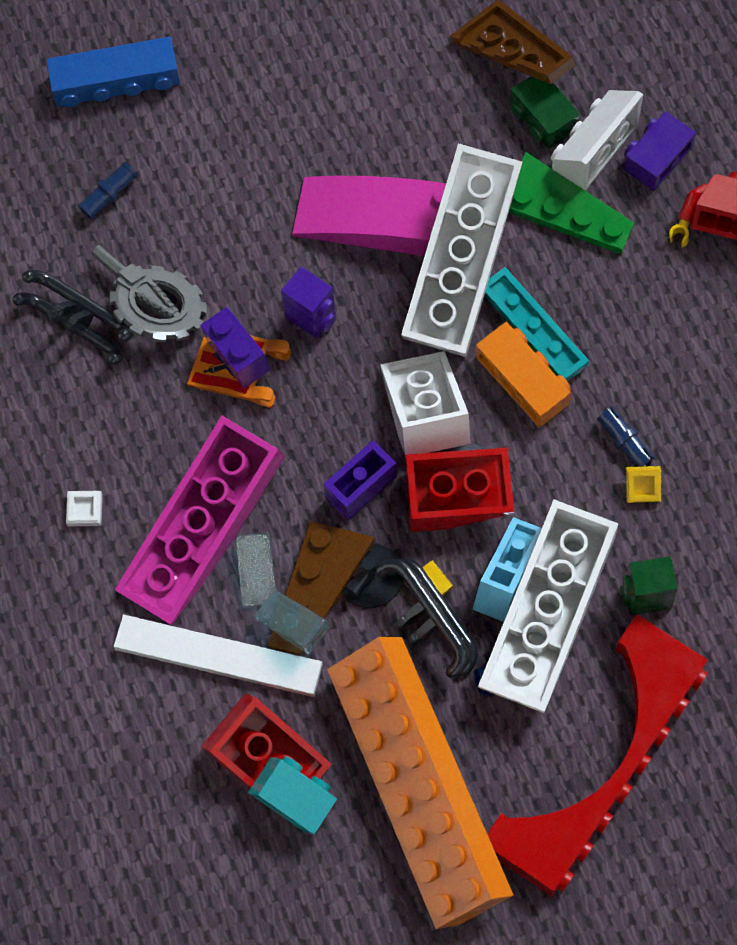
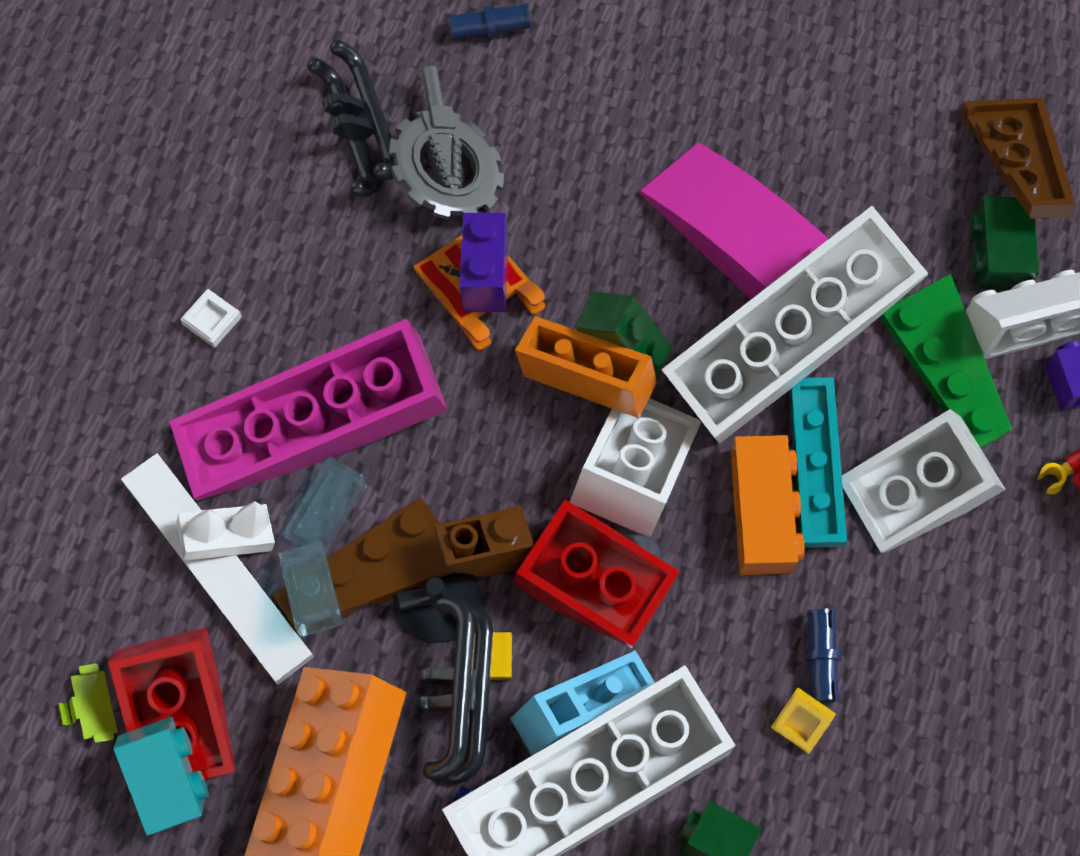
camera: 30 degrees right, 0 degrees up
dark purple brick [281,266,336,338] -> none
dark purple brick [323,440,397,520] -> none
none -> lime piece [58,663,118,743]
none -> white tile [176,502,275,560]
none -> reddish brown slope [434,506,534,577]
none -> orange brick [515,316,657,418]
none -> dark green brick [574,291,672,377]
none -> white slope [842,409,1006,553]

